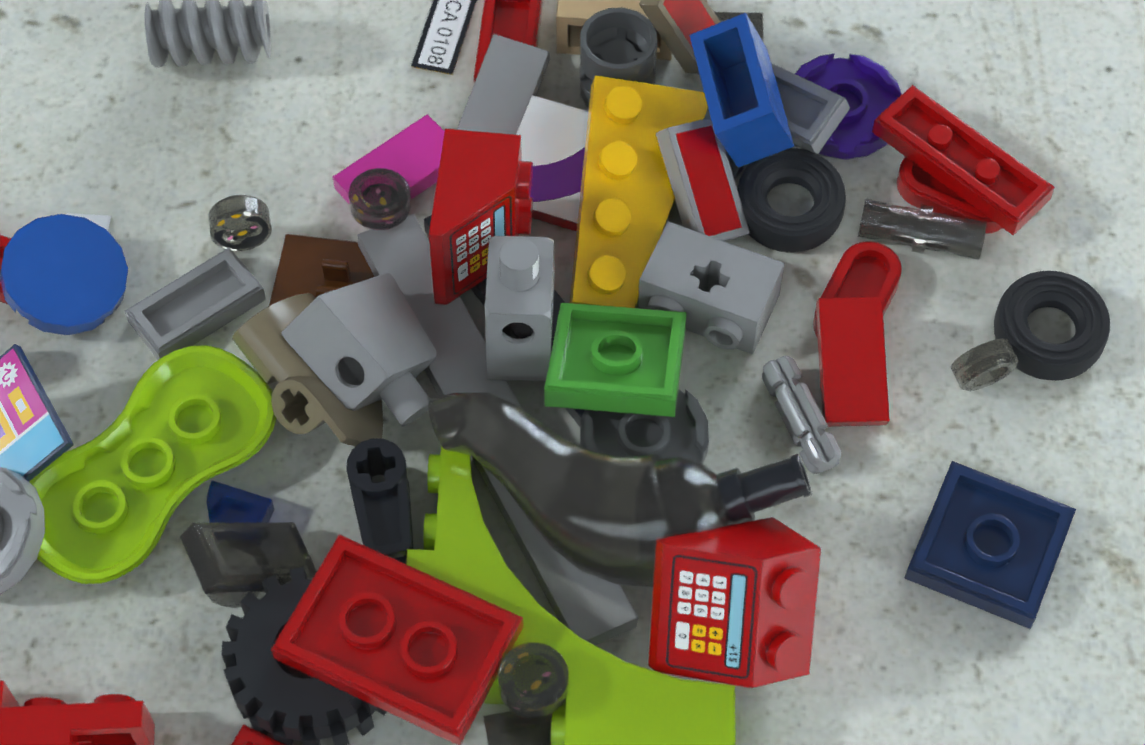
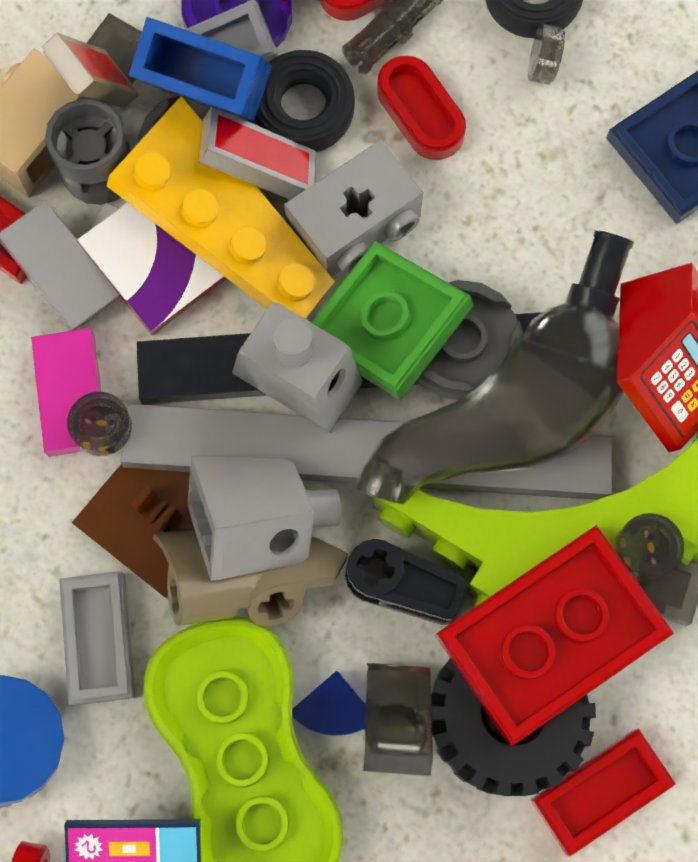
camera: 60 degrees left, 15 degrees up
clear smoke tile [208,195,272,251] -> none
red slope [429,129,533,305] -> none
light grey axle [762,356,841,474] -> none
red tile [816,297,890,427] -> none

